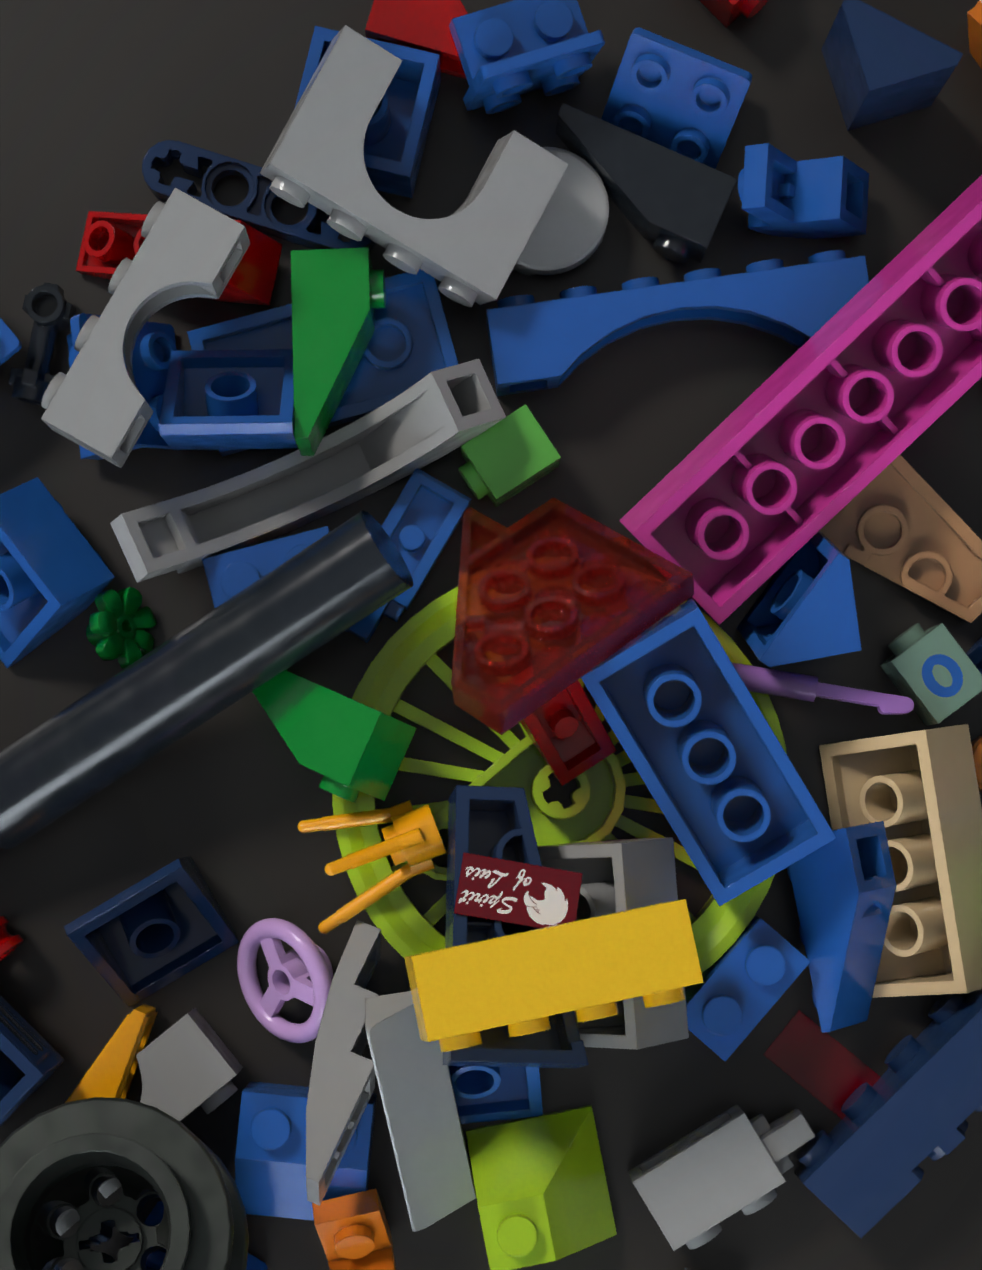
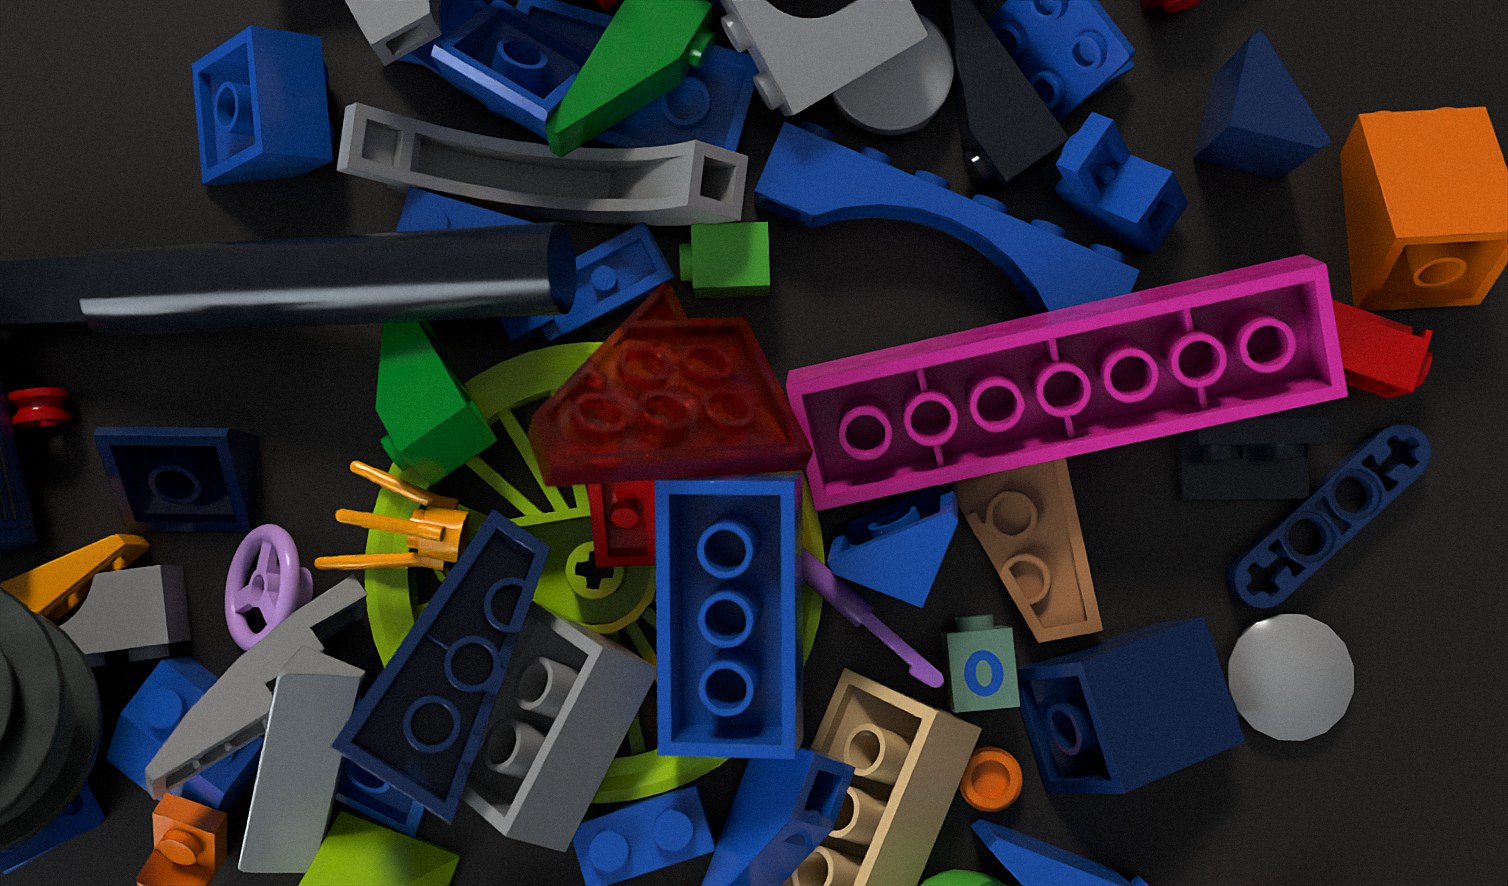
camera: 35 degrees right, 0 degrees up
green plant [86,587,157,669] -> none
yellow brick [404,899,704,1052] -> none
dark red sticker [454,853,583,928] -> none

